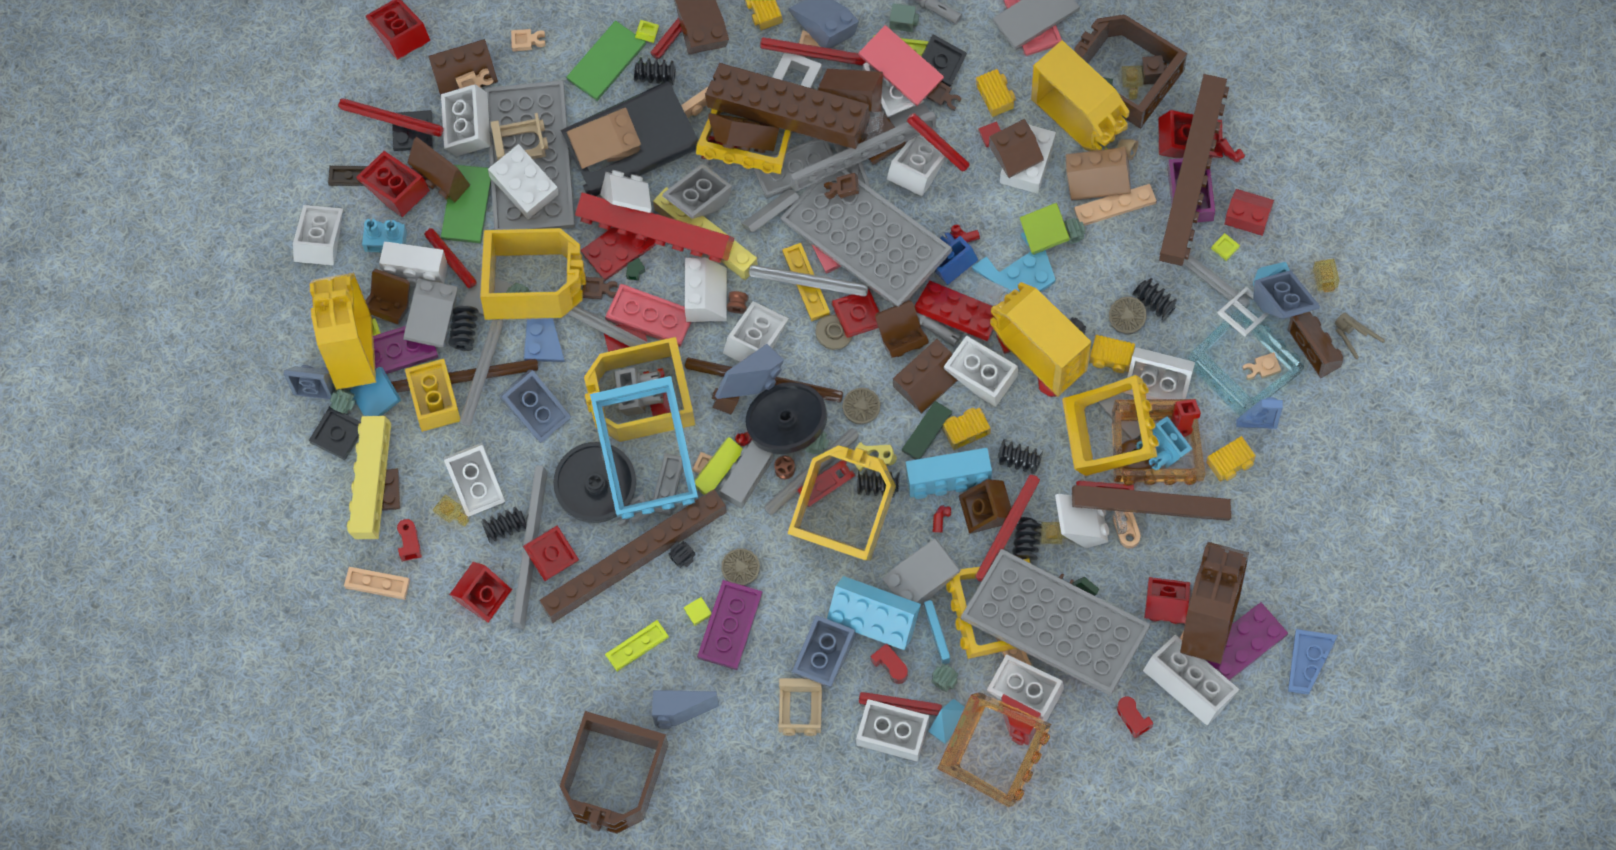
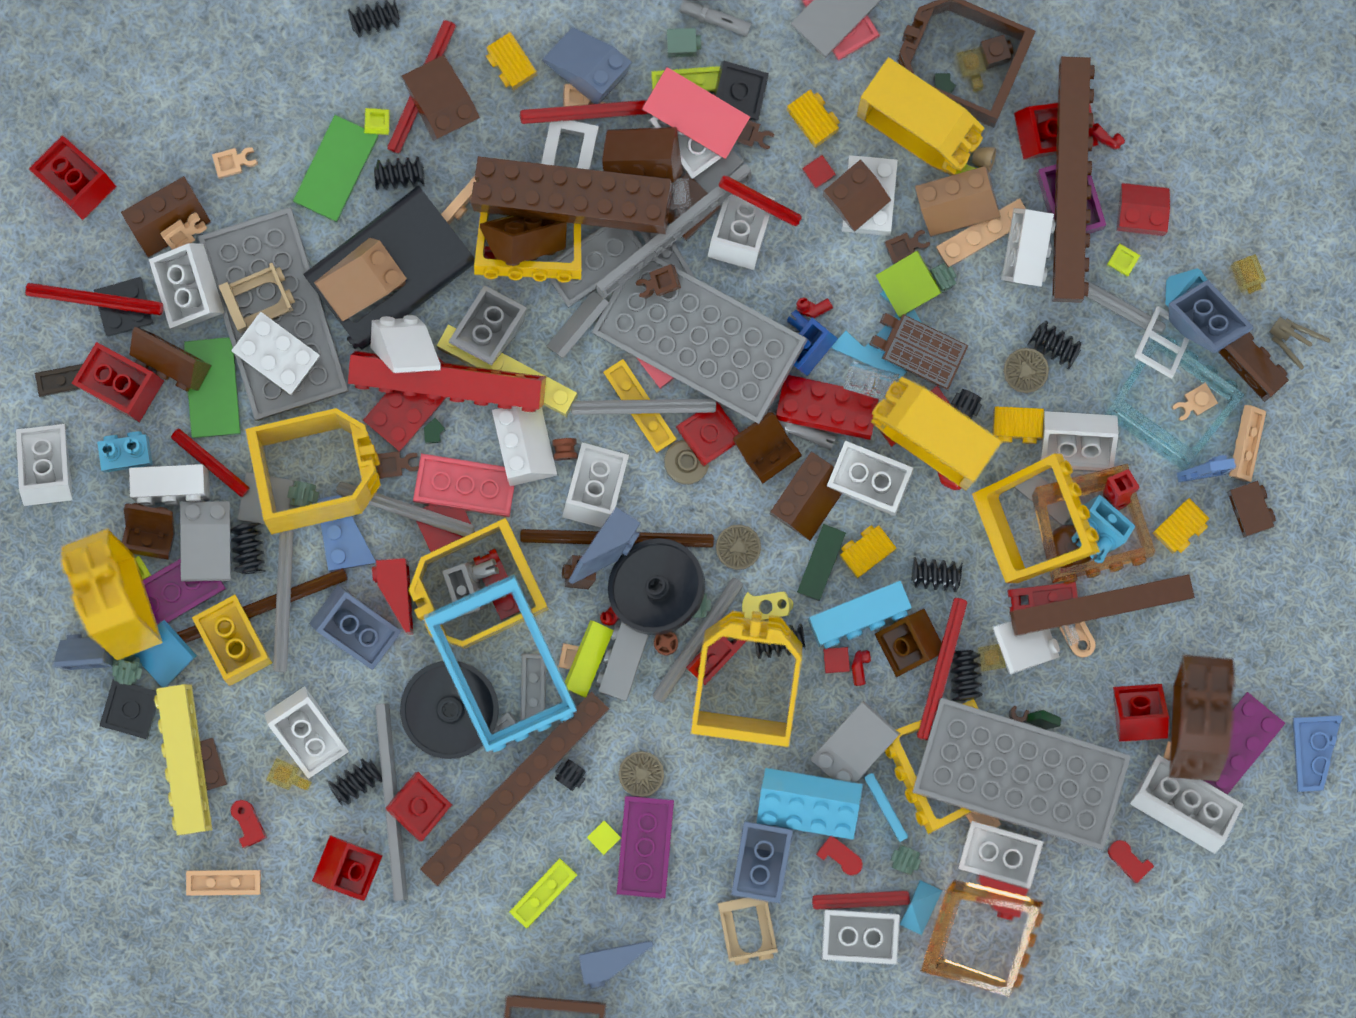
camera: 15 degrees left, 15 degrees up
none -> red slope [372,558,414,635]
none -> red tile [823,647,850,674]
none -> reddish brown tile [869,313,969,390]
none -> reddish brown plate [884,230,930,265]
none -> white brick [1001,208,1056,287]
none -> reddish brown brick [1227,481,1276,538]
none -> light nougat plate [1229,405,1267,482]

